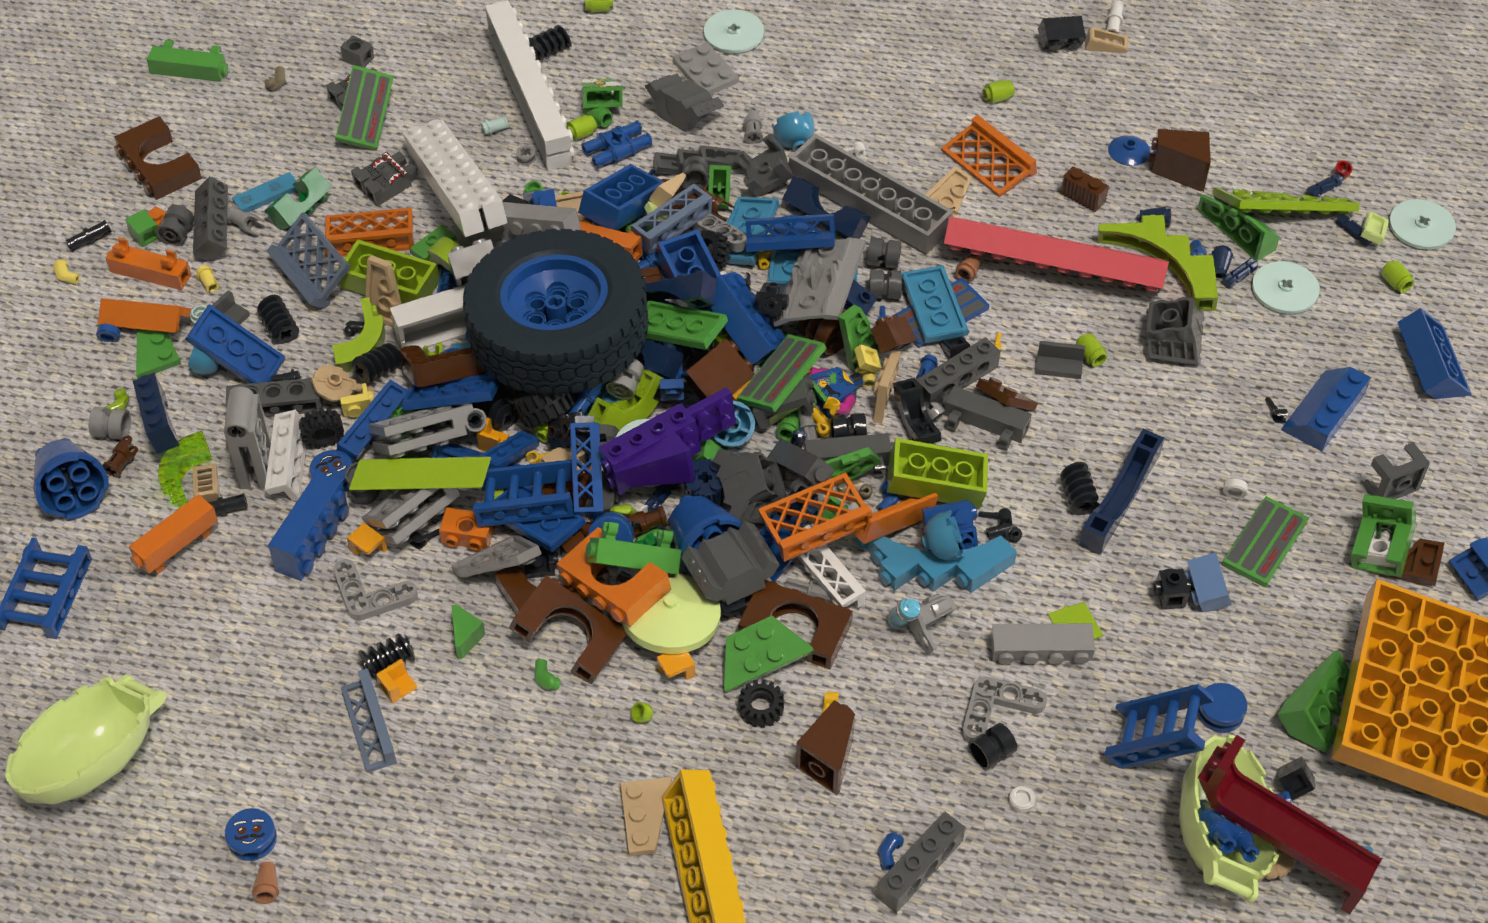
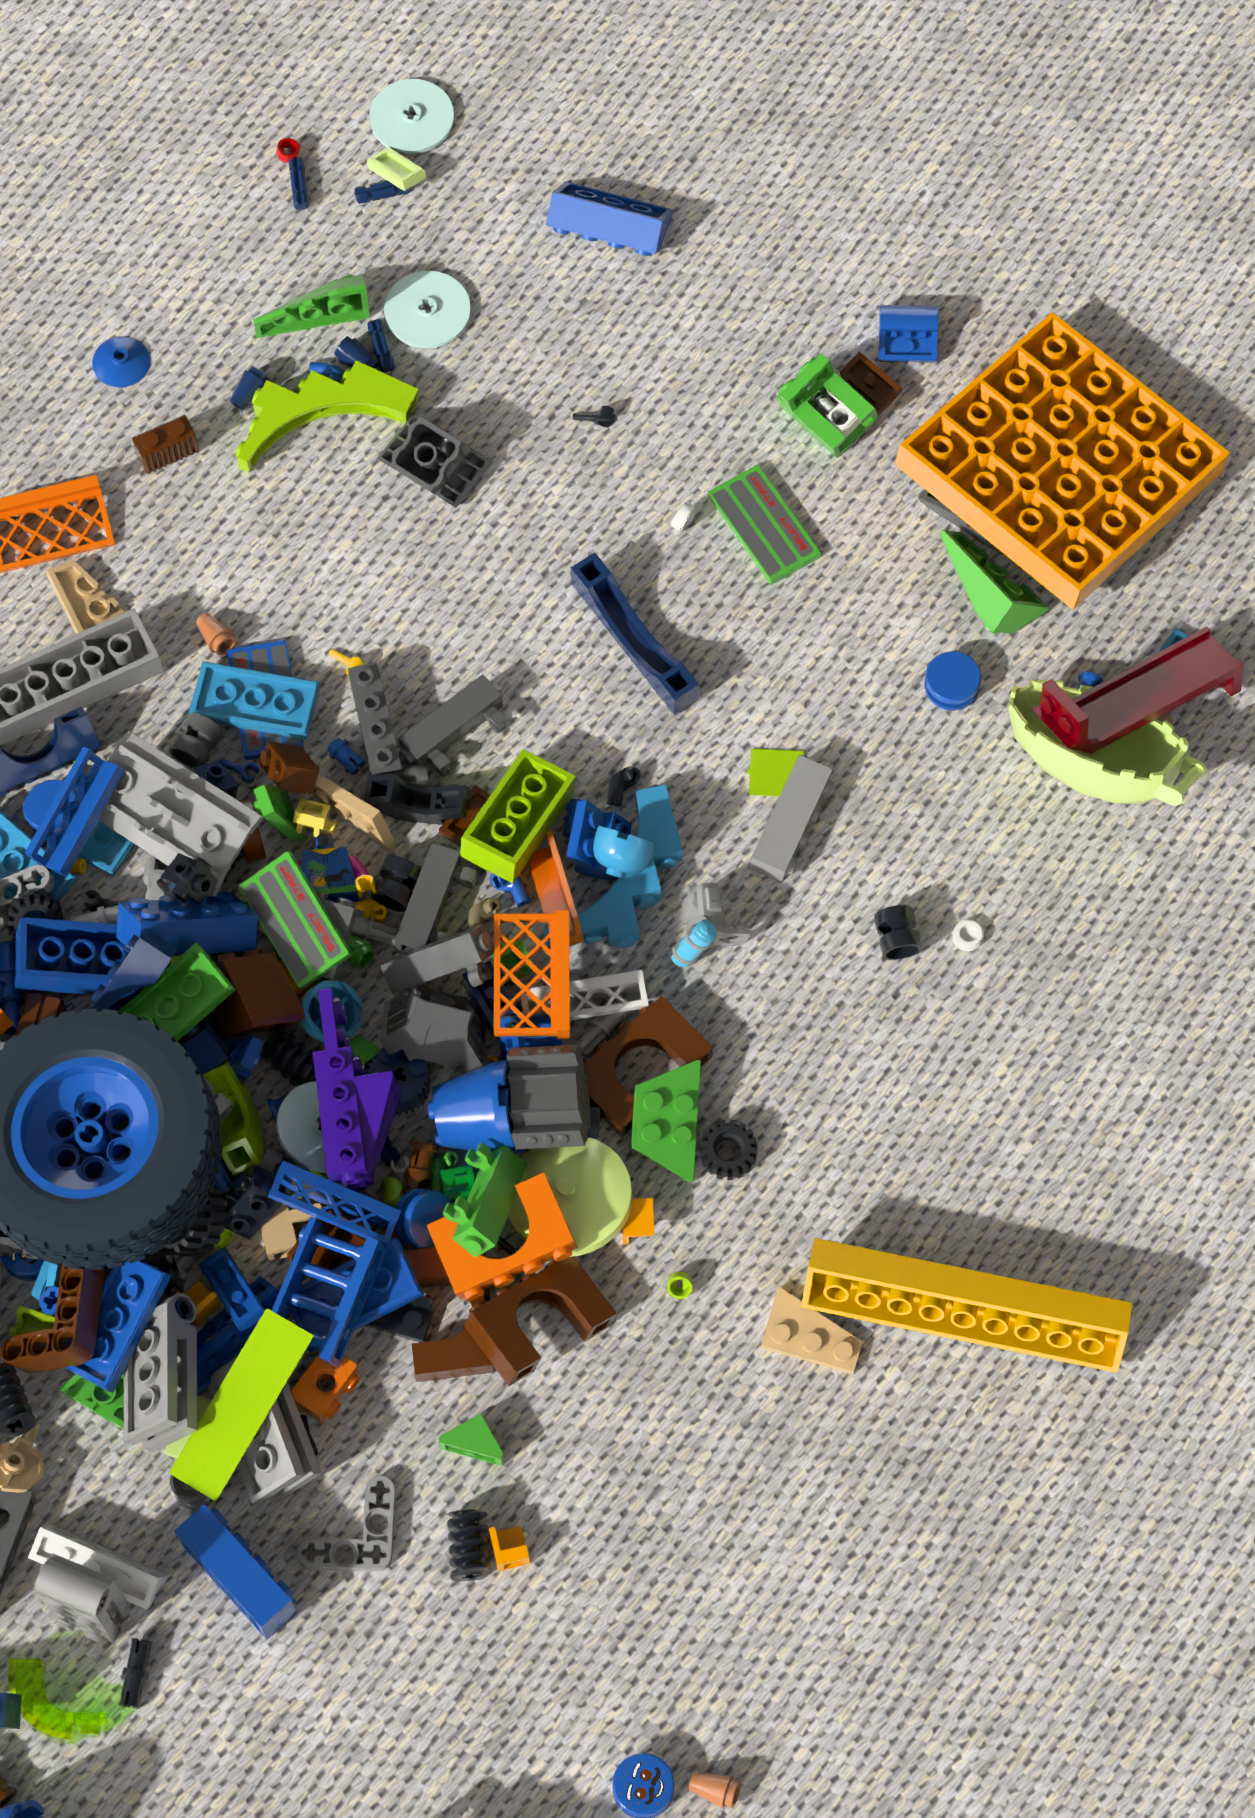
camera: 65 degrees left, 15 degrees up
orange brick [129,494,218,574] -> none
tan slope [192,463,220,502] -> none
black tyre [299,408,344,449] -> none
blue head [309,450,353,492] -> none
blue fence [336,379,409,460] -> none
light yellow bracket [340,383,374,418] -> none
sand blue fence [341,668,397,773] -> none
light orange panel [347,523,387,555] -> none
light grey plate [451,534,542,578] -> none
yellow hand [526,449,554,464] -> none
bright green arm [535,659,561,691] -> none
dark blue axle [789,427,807,448] -> none
reddish brown slope [796,700,855,796] -> none
yellow hand [821,691,839,714] -> none
bright green wing [824,447,882,484] -> none
dark grey wheel [867,237,902,269] -> none
dark grey brick [876,811,965,913] -> none
blue arm [878,832,904,871] -> none
black tile [941,336,970,357] -> none
coral brick [944,217,1169,292] -> none
light grey beam [962,677,1047,742] -> none
reddish brown wing [976,377,1038,411] -> none
black hand [979,508,1012,524] -> none
dark grey panel [1035,341,1085,379] -> none
black piece [1060,462,1100,515] -> none
lime brick [1076,334,1108,367] -> none
blue fence [1104,684,1214,769] -> none
reddish brown slope [1148,129,1211,192] -> none
black brick [1153,568,1191,609] -> none
medium blue brick [1185,552,1232,612] -> none
blue pin [1197,799,1260,862] -> none
lime wing [1213,187,1360,215] -> none
black panel [1278,756,1315,800] -> none
blue slope [1281,367,1371,452] -> none
dark grey panel [1363,442,1430,499] -> none
lime brick [1381,260,1415,293] -> none

